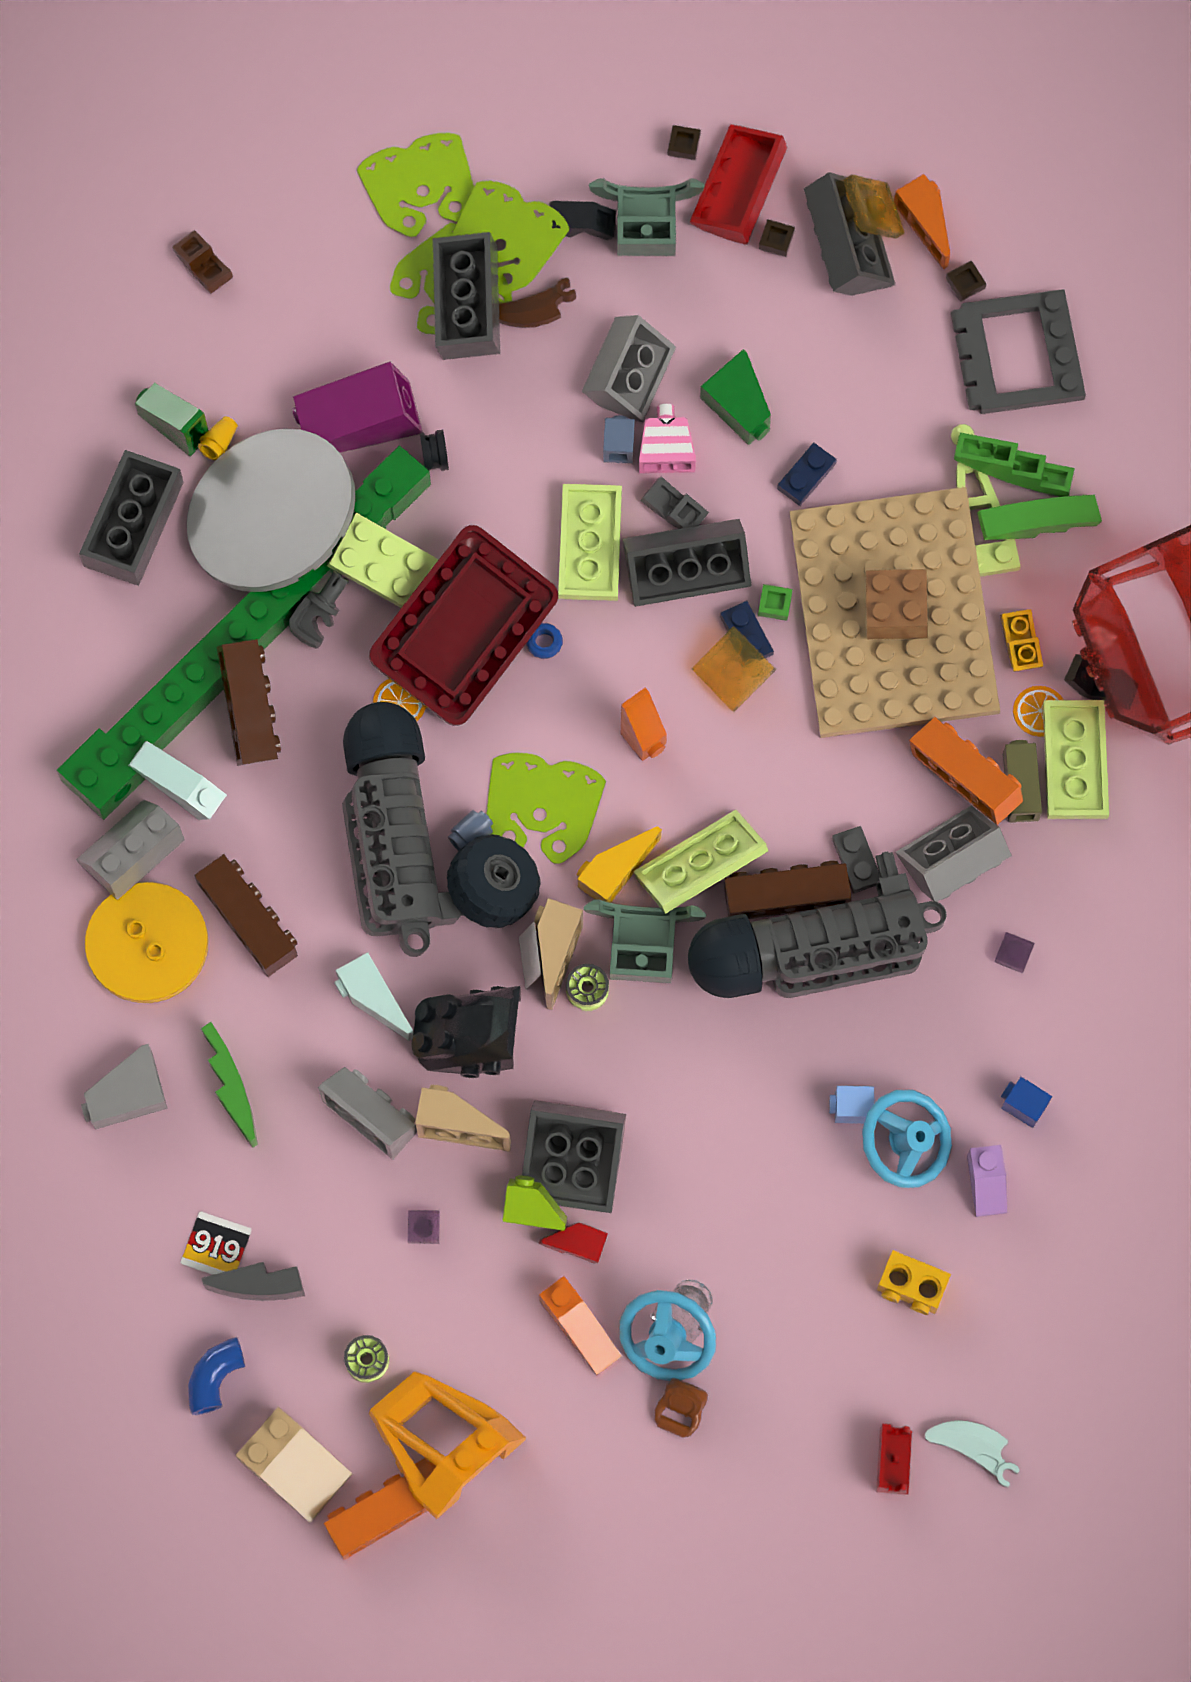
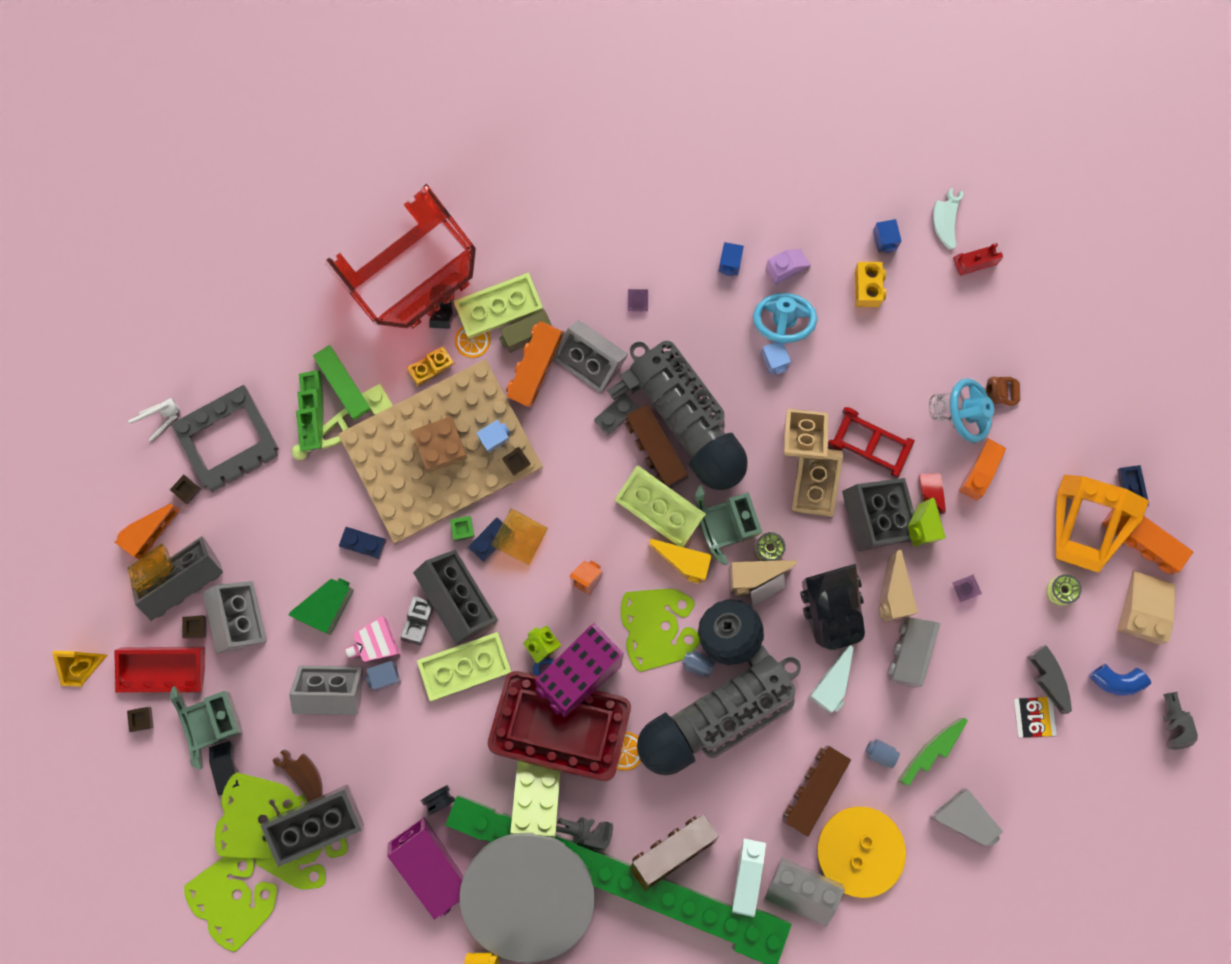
camera: 110 degrees left, 5 degrees up
none -> yellow slope [52,650,108,687]
none -> white plant [128,398,180,442]
none -> light grey slope [203,581,267,654]
none -> light blue brick [476,420,510,453]
none -> dark brown plate [502,447,531,476]
none -> lime brick [523,625,562,664]
none -> magenta slope [535,623,624,718]
none -> tan slope [783,409,828,460]
none -> tan slope [792,449,843,517]
none -> red piece [828,407,915,478]
none -> sand blue brick [865,739,900,768]
none -> blue brick [873,219,902,253]
none -> dark blue plate [1117,465,1150,507]
none -> dark grey piece [1163,692,1198,750]

